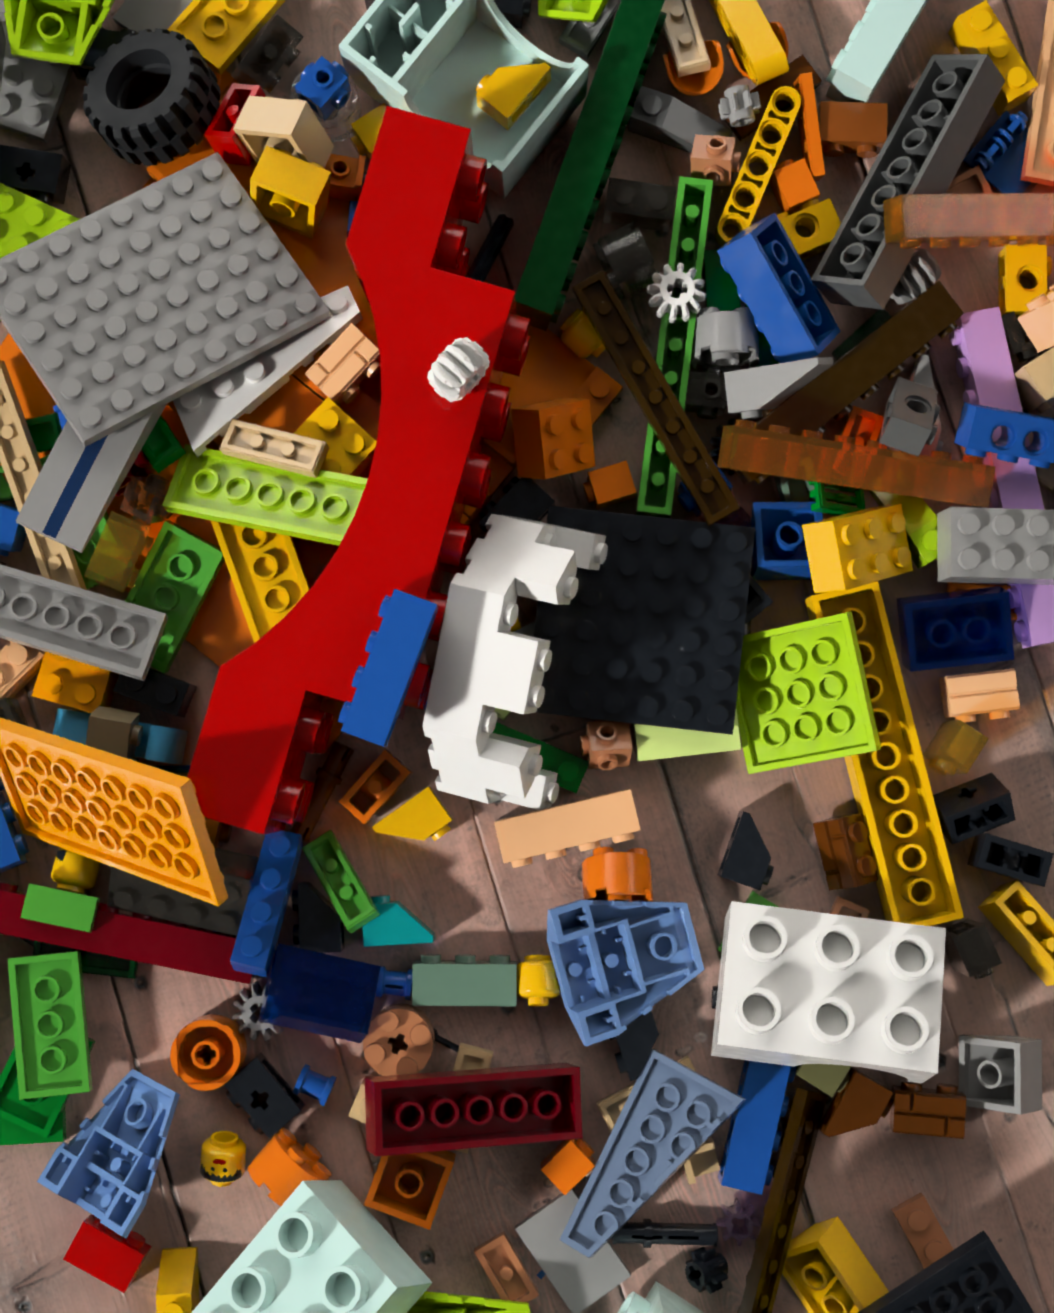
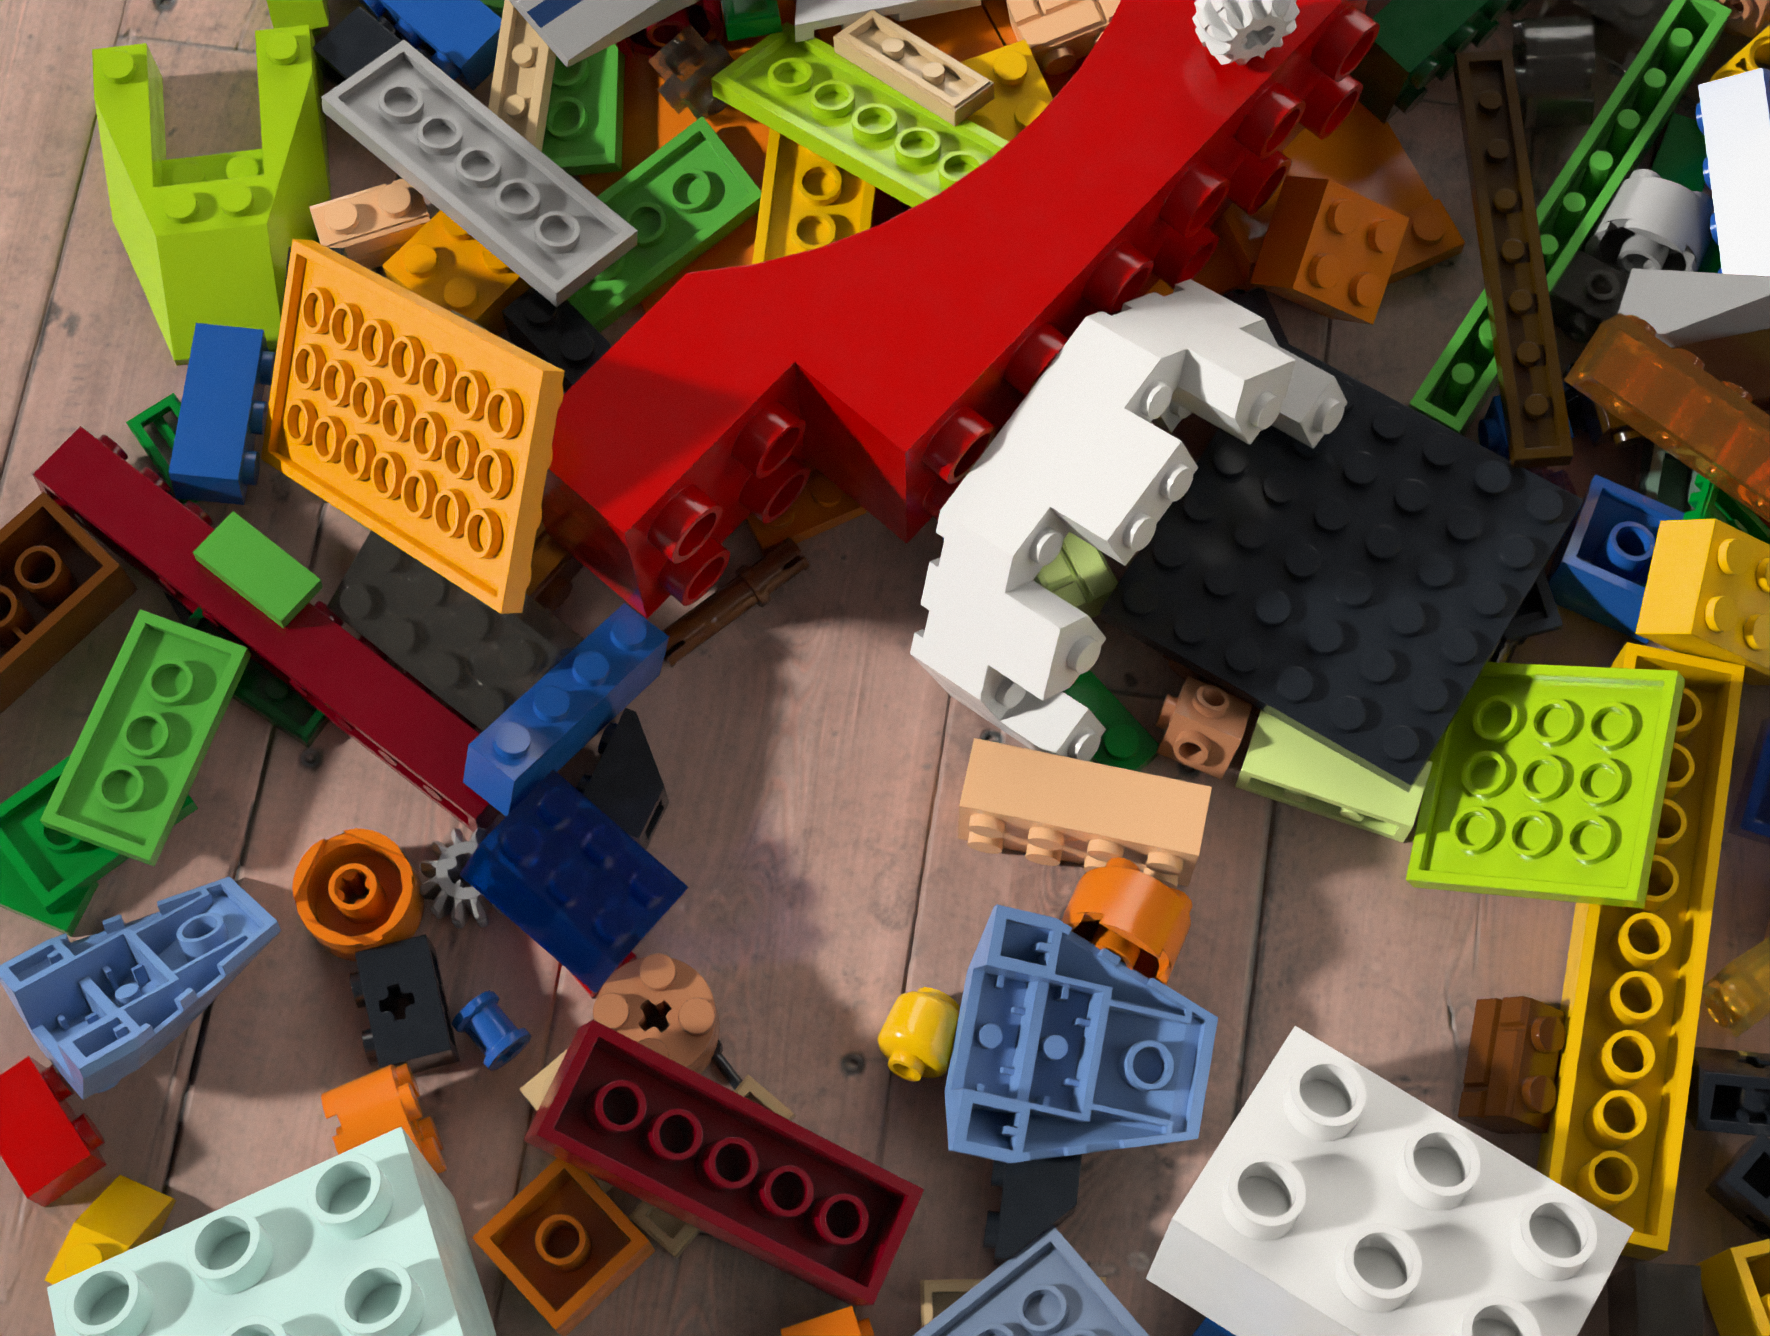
camera: 25 degrees right, 15 degrees down
yellow head [51,848,101,894] -> none
clear yellow brick [84,511,155,594] -> none
yellow head [200,1131,246,1187] -> none
bright green tile [302,830,381,934] -> none
blue brick [338,589,439,748] -> none
orange brick [338,750,413,825] -> none
teal slope [363,895,435,947] -> none
yellow slope [372,786,454,841] -> none
blue bush [376,966,412,1000] -> none
sand green brick [412,954,517,1007] -> none
yellow head [560,308,606,359] -> none
orange brick [583,460,637,509] -> none
white gear [647,263,706,323] -> none
black slope [717,811,774,891] -> none

